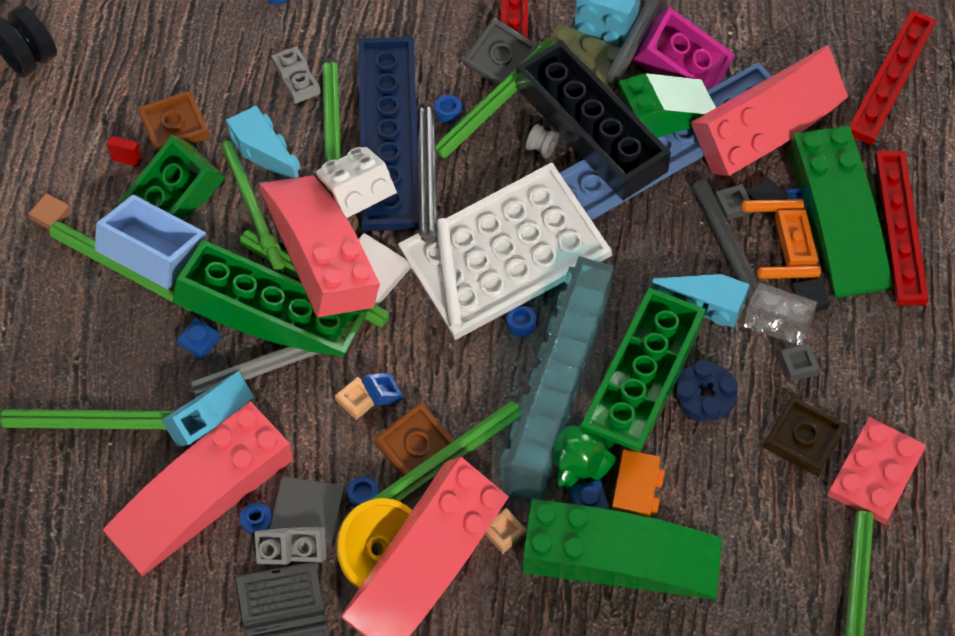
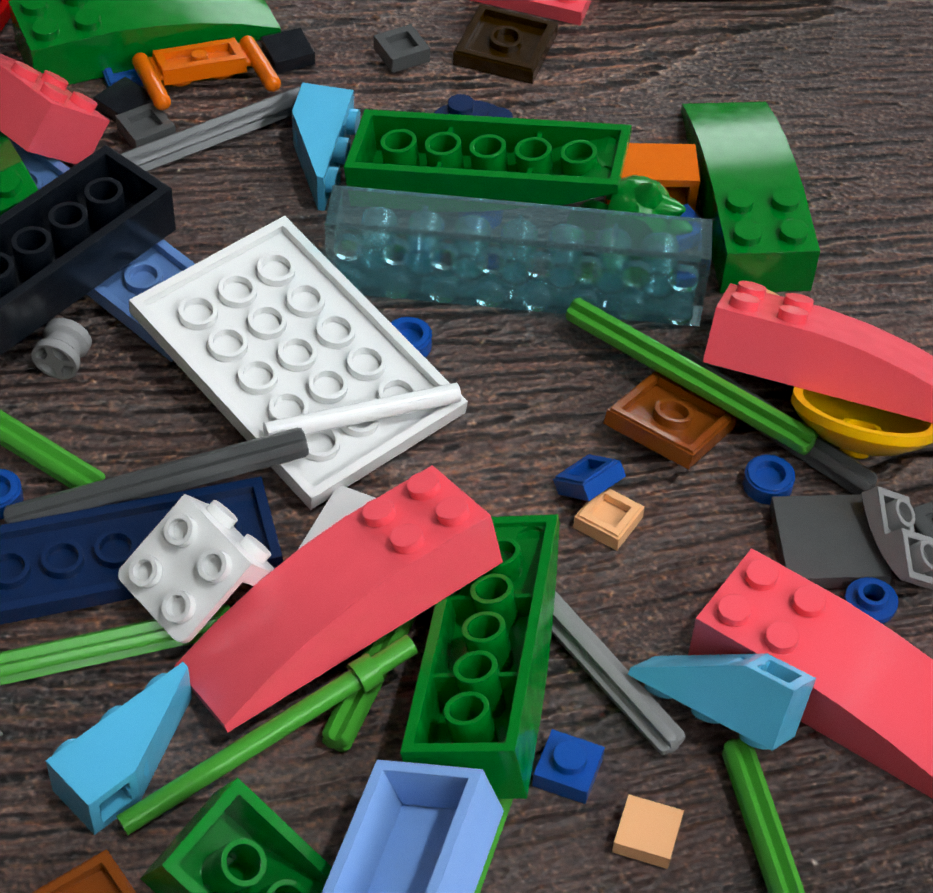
camera: 105 degrees left, 10 degrees down
clear brick [744,283,817,345] -> none
none -> light nougat tile [612,794,684,869]

